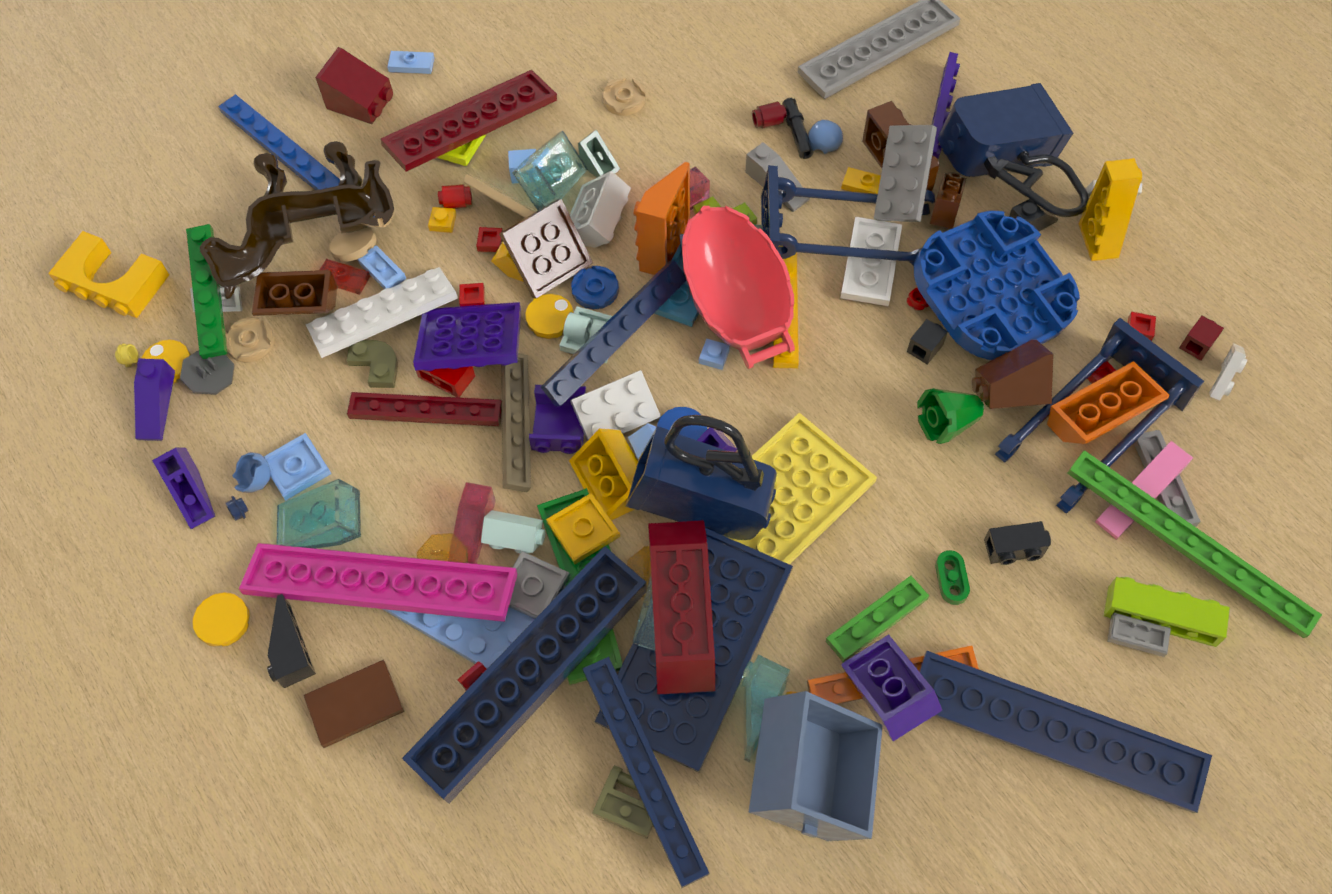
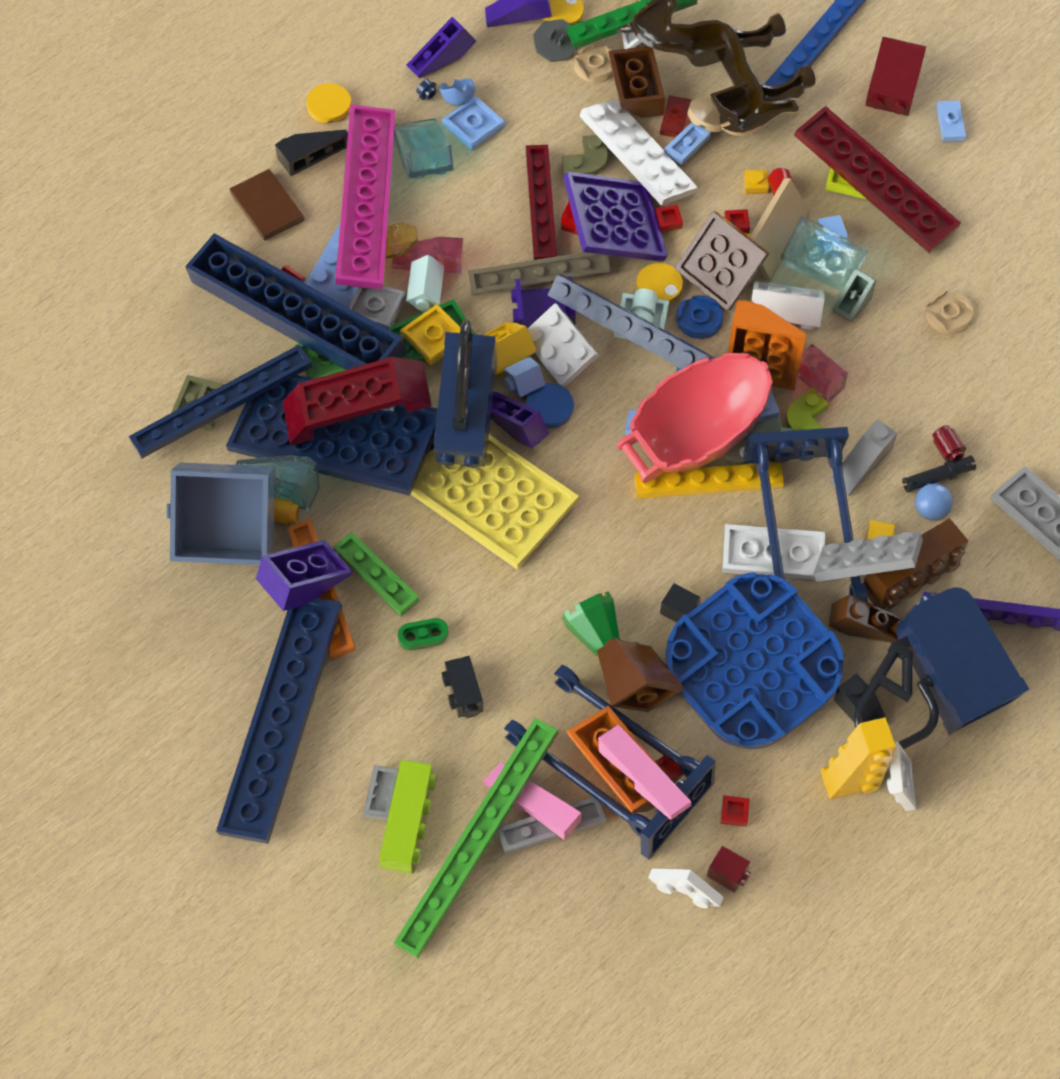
camera: 80 degrees right, 0 degrees up
none -> bright pink slope [598,724,691,820]

